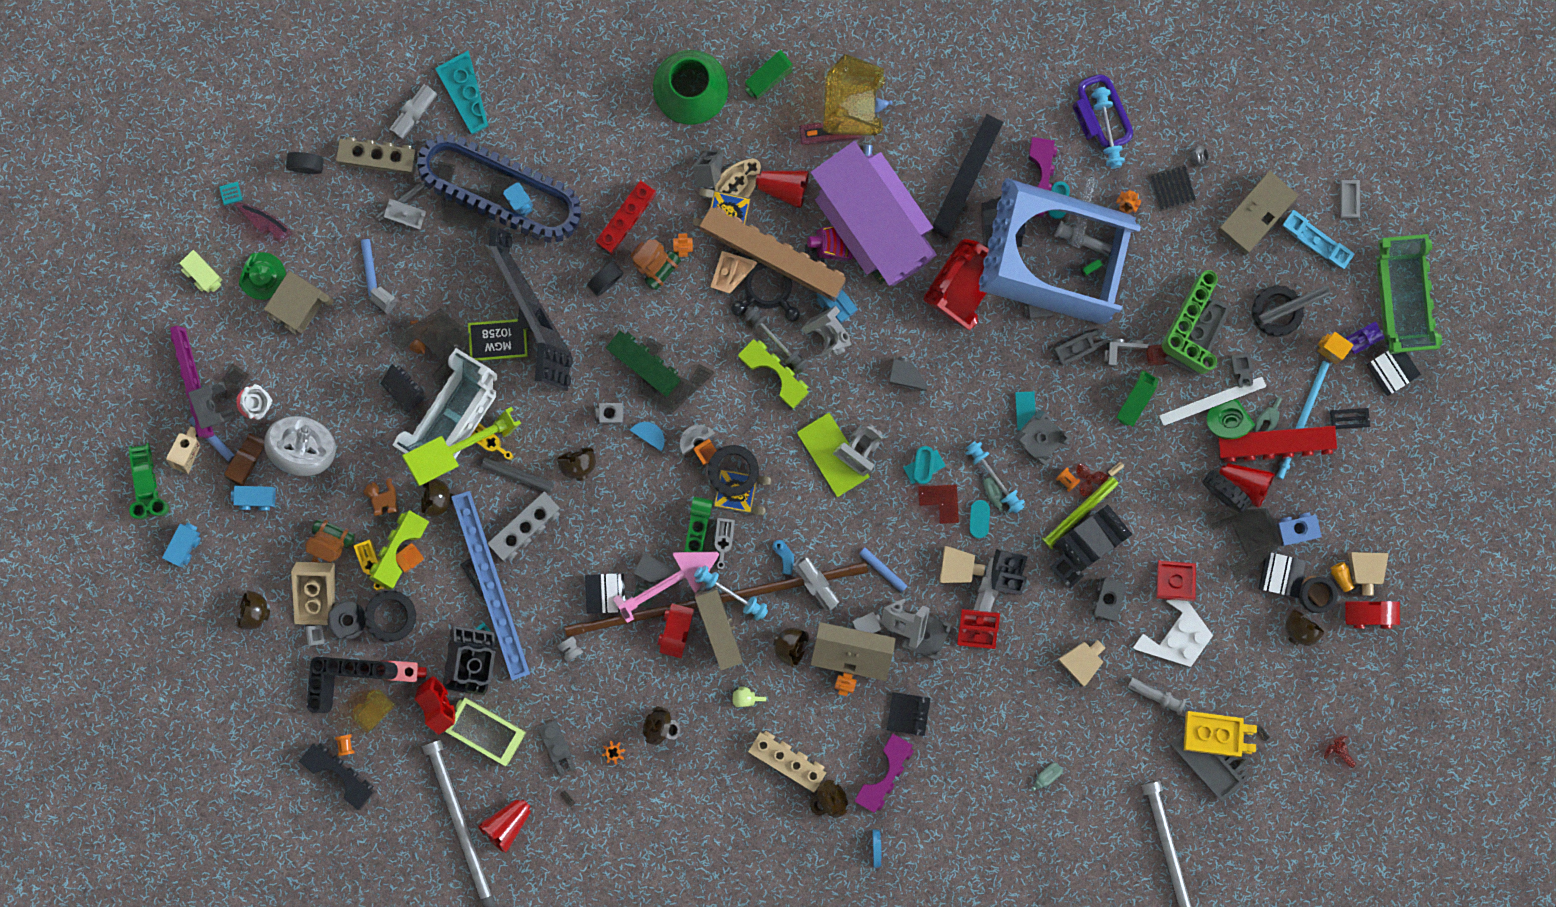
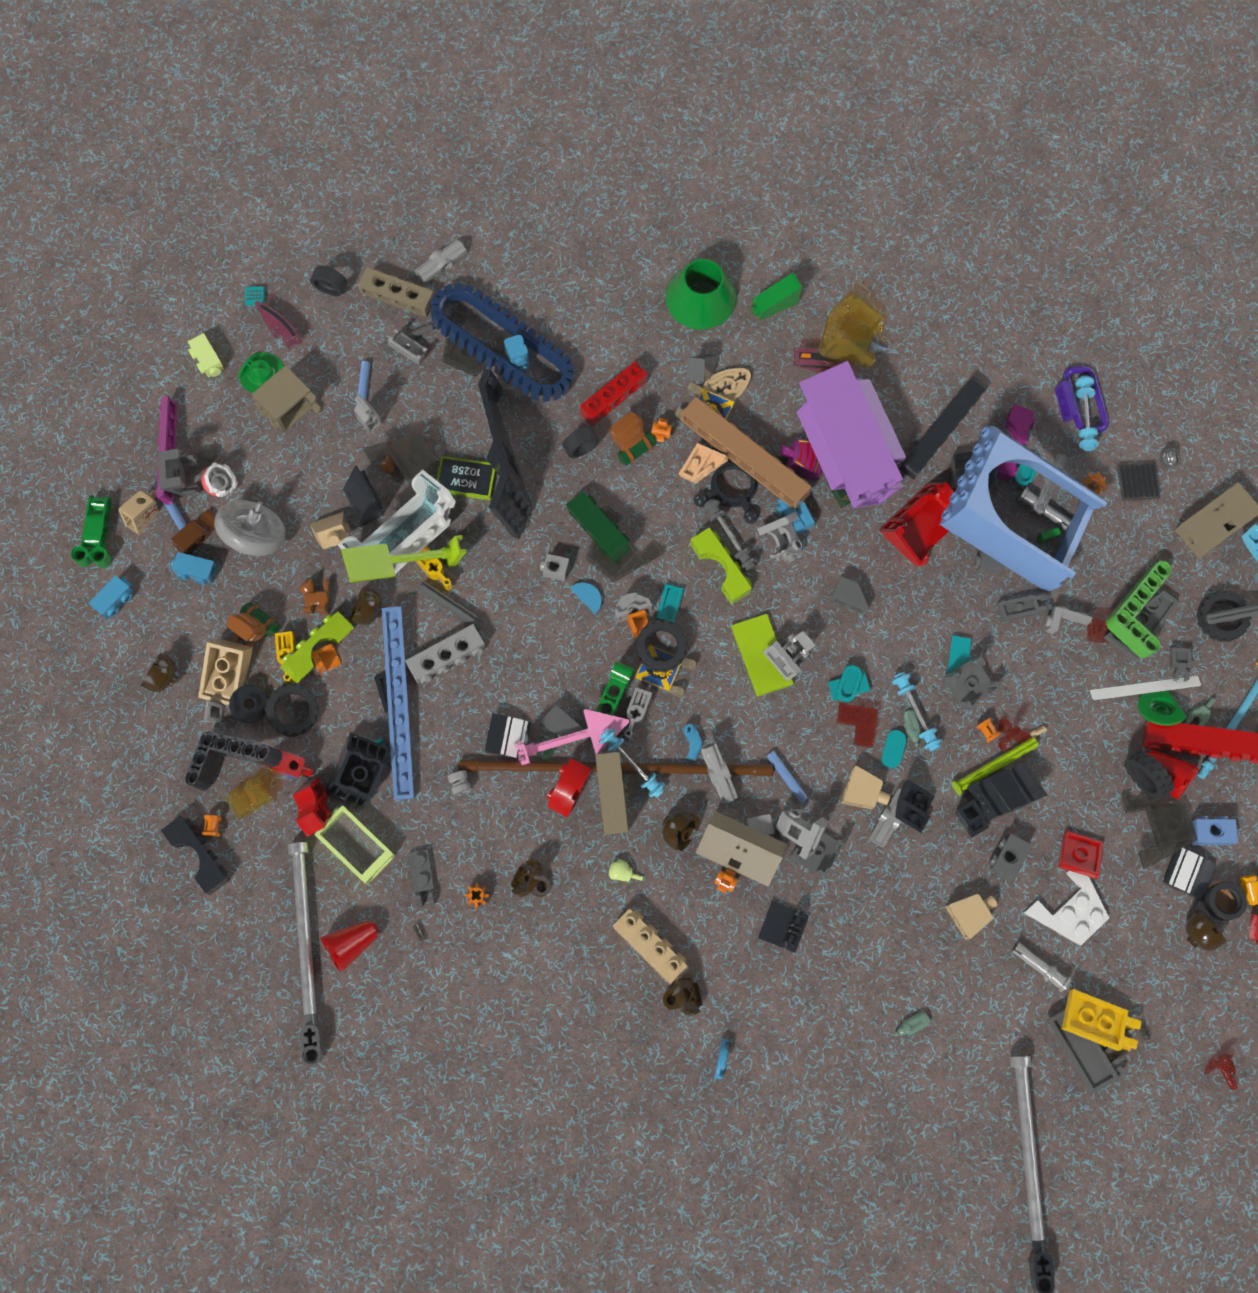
camera: 15 degrees right, 10 degrees down
teal wing [435,50,489,135] -> none
dark brown cylinder [557,447,596,481] -> none
red cone [755,170,809,208] -> none
magenta arch [854,733,914,813] -> none
red slope [957,609,1000,649] -> none
green slope [1116,370,1159,427] -> none
none -> tan torso [310,512,350,549]
none -> teal tile [655,584,684,624]

